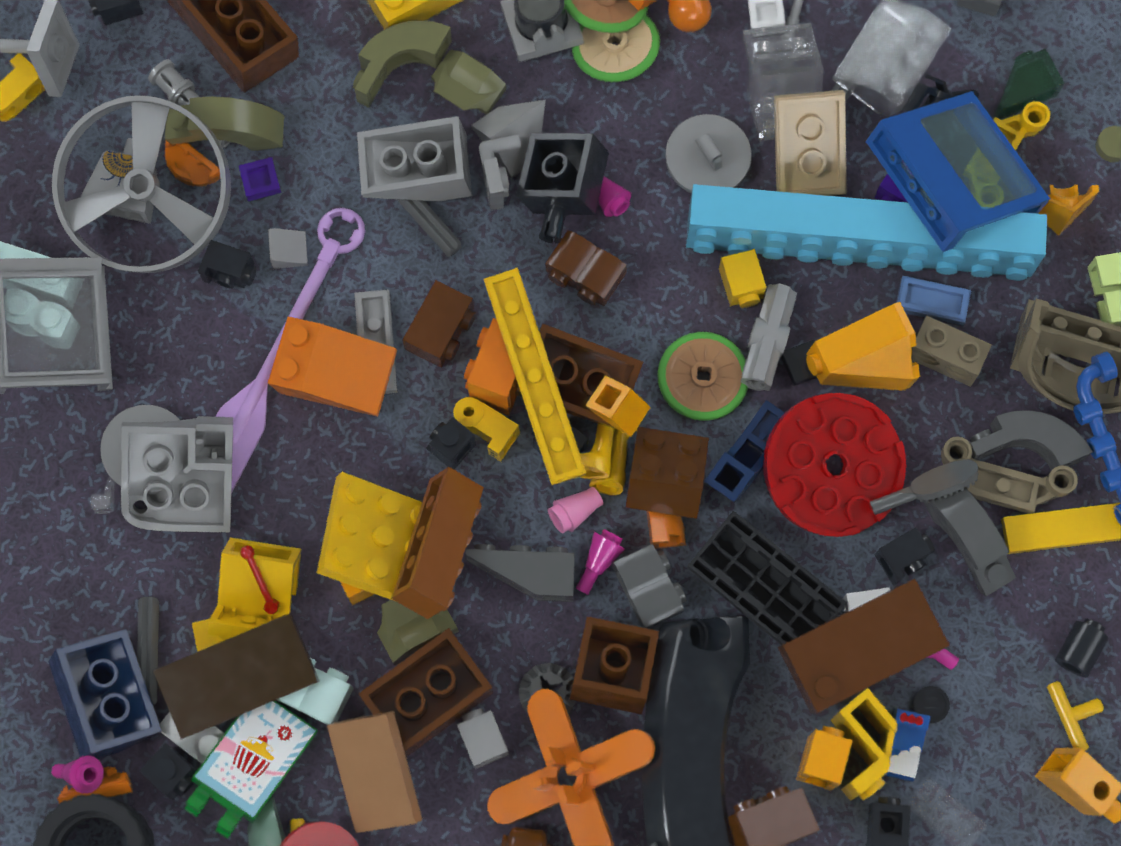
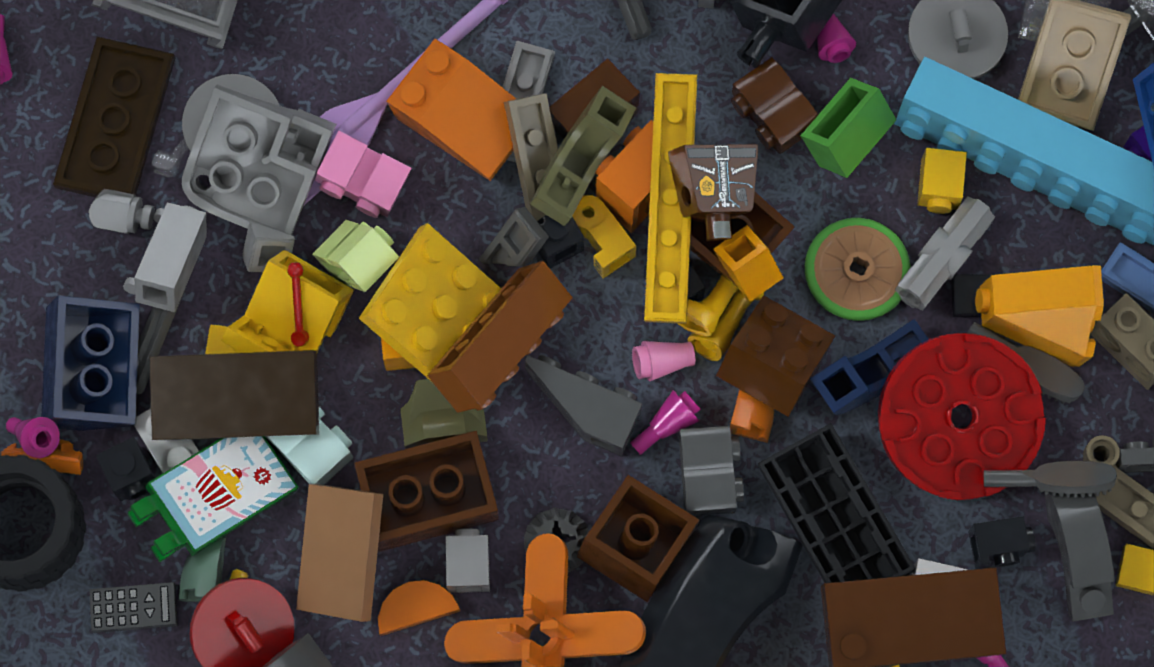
camera: 20 degrees right, 0 degrees up
none -> dark brown tile [53,37,176,198]
none -> light grey arm [89,189,155,234]
none -> light grey brick [123,202,207,312]
none -> light grey slope [242,223,295,272]
none -> yellowish green piece [312,220,399,292]
none -> bright pink brick [315,131,411,218]
none -> orange tile [378,580,460,636]
none -> dark grey tile [479,207,549,266]
none -> dark tan plate [504,93,558,221]
none -> olive arch [530,86,636,226]
none -> reddish brown torso [668,144,758,241]
none -> bright green brick [800,78,896,178]
none -> dark grey piece [968,322,1085,404]

